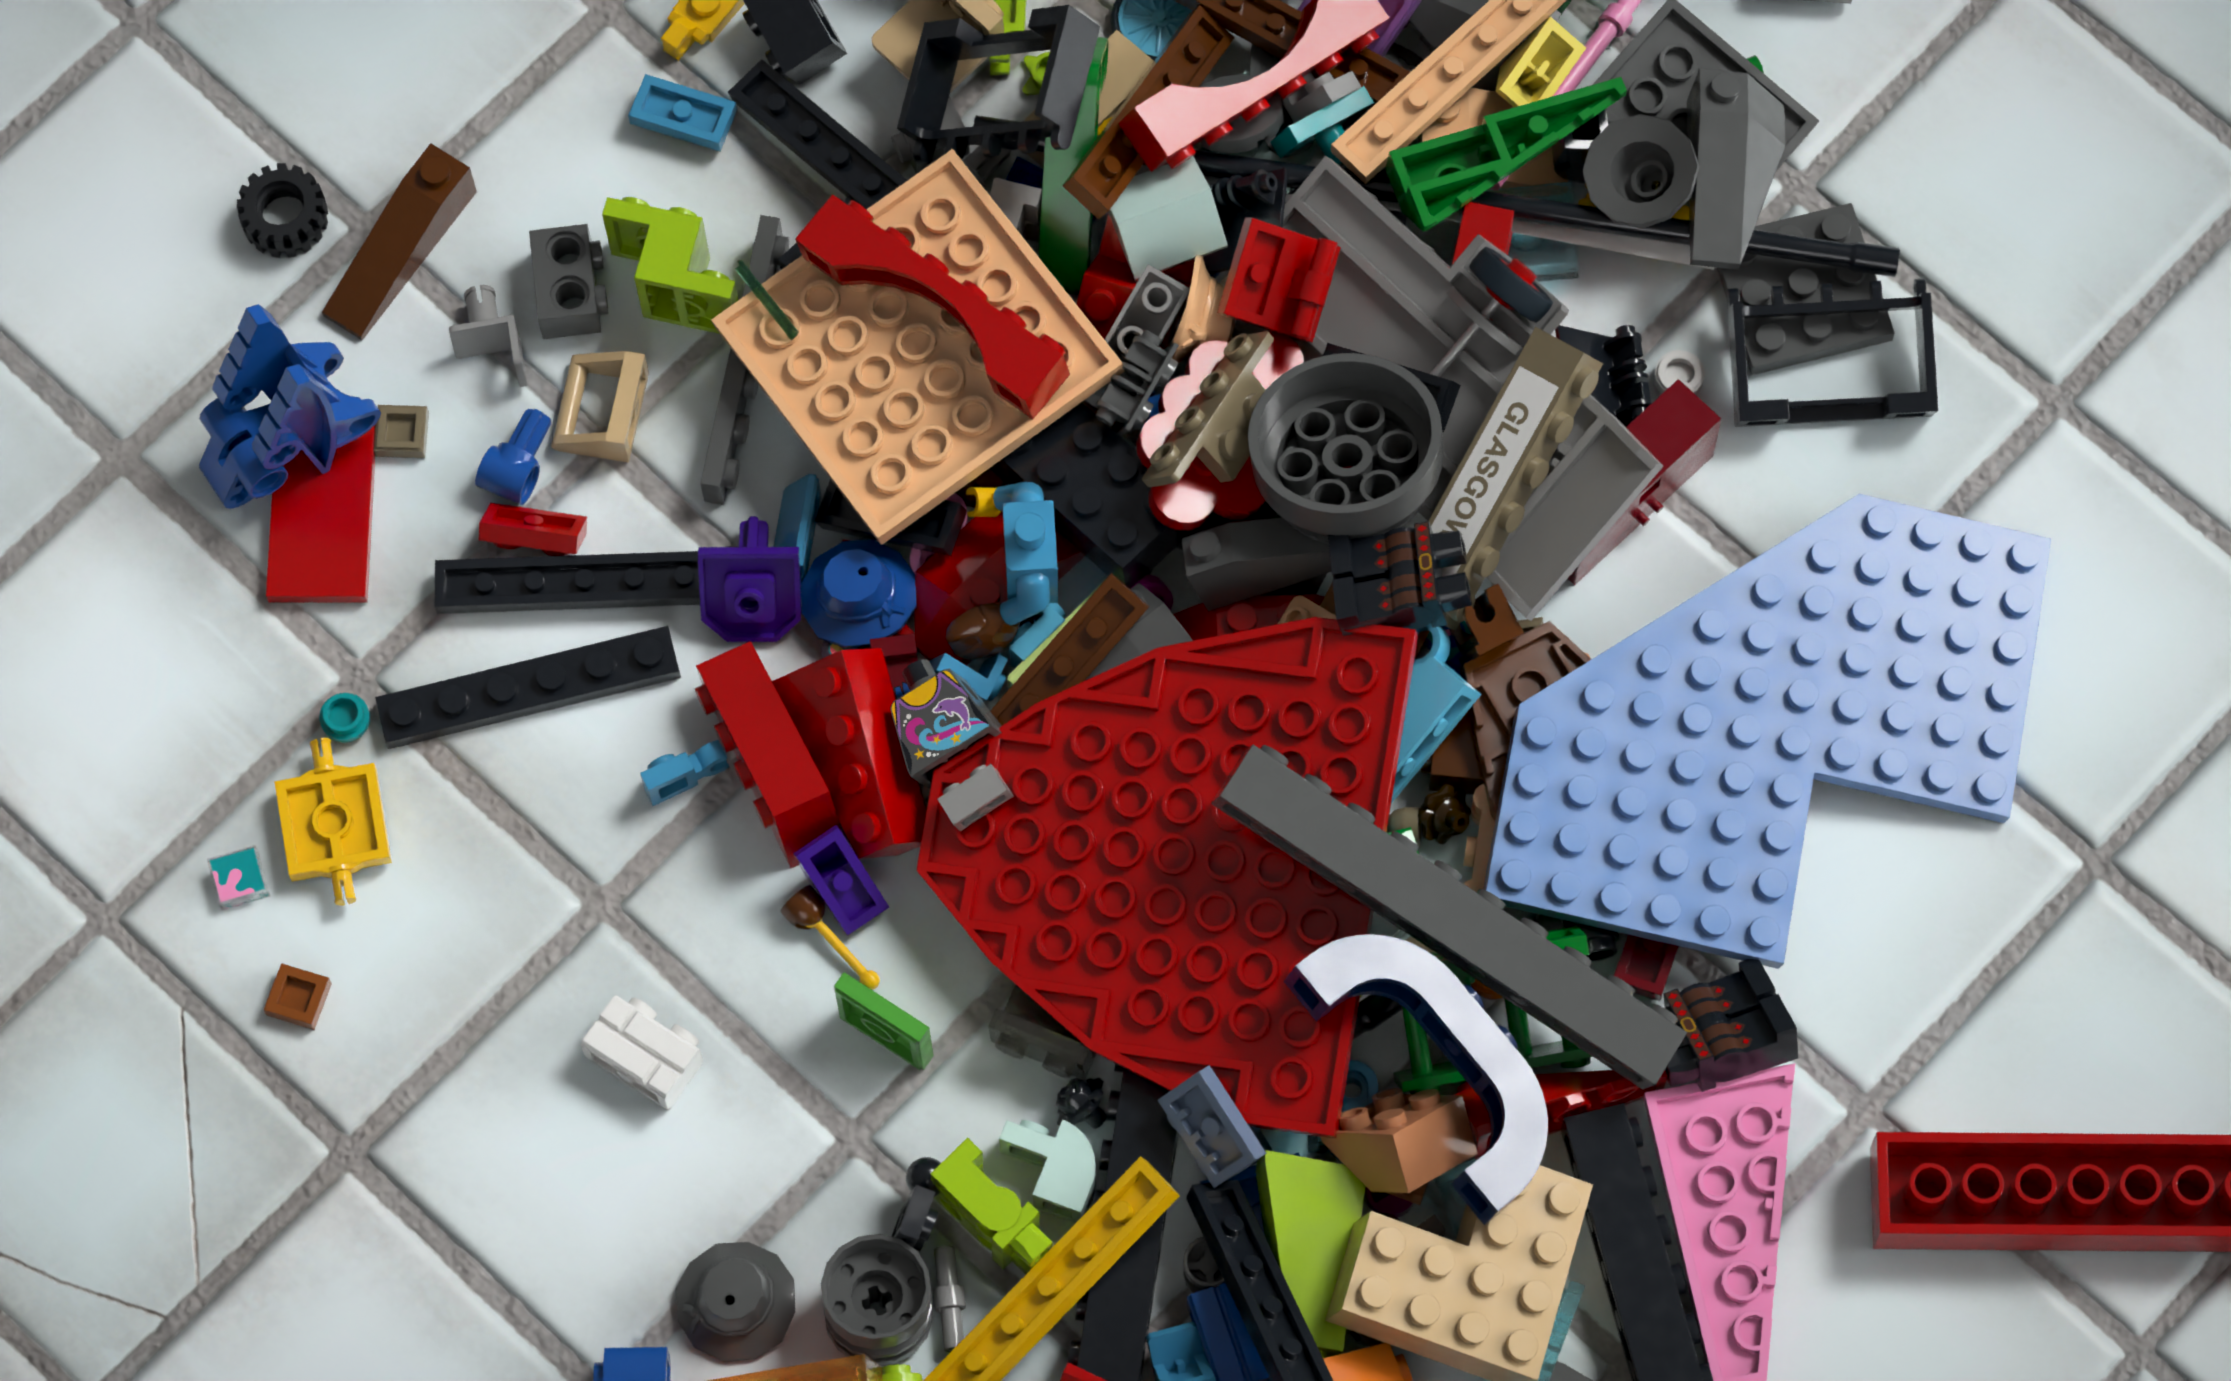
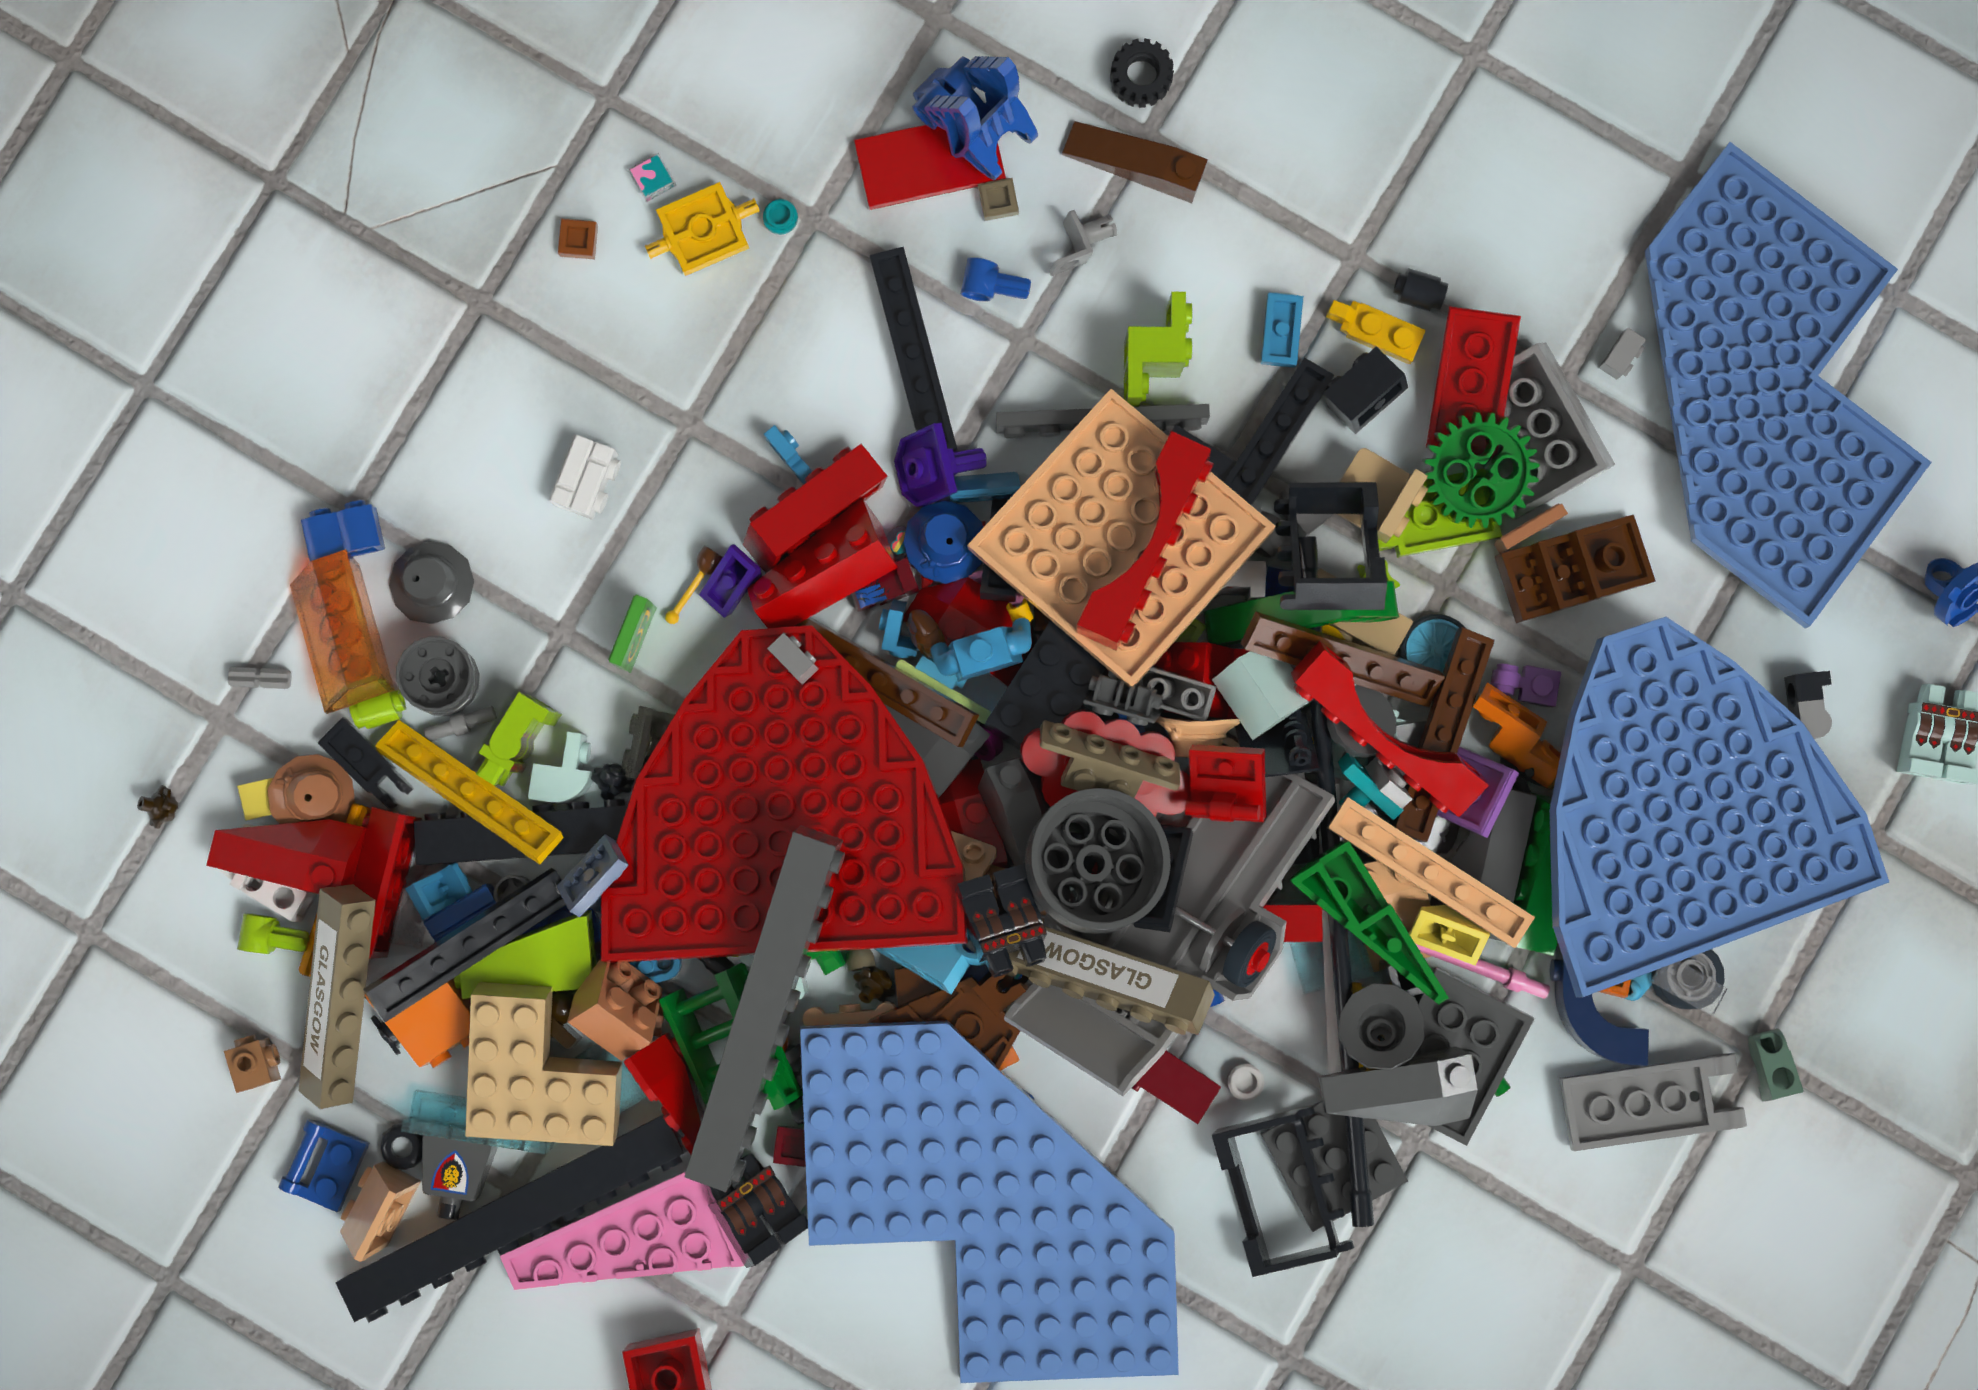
camera: 70 degrees right, 15 degrees up
black plate [375,626,681,749] -> none
red plate [479,503,588,556] -> none
dark grey brick [529,224,608,339] -> none
tan tile [551,351,649,463] -> none
clear green piece [735,260,799,340] -> none
torso [890,659,1001,789] -> none
black plate [891,1157,941,1253] -> none
arch [1283,934,1548,1225] -> none
black hinge [1555,325,1653,427] -> none

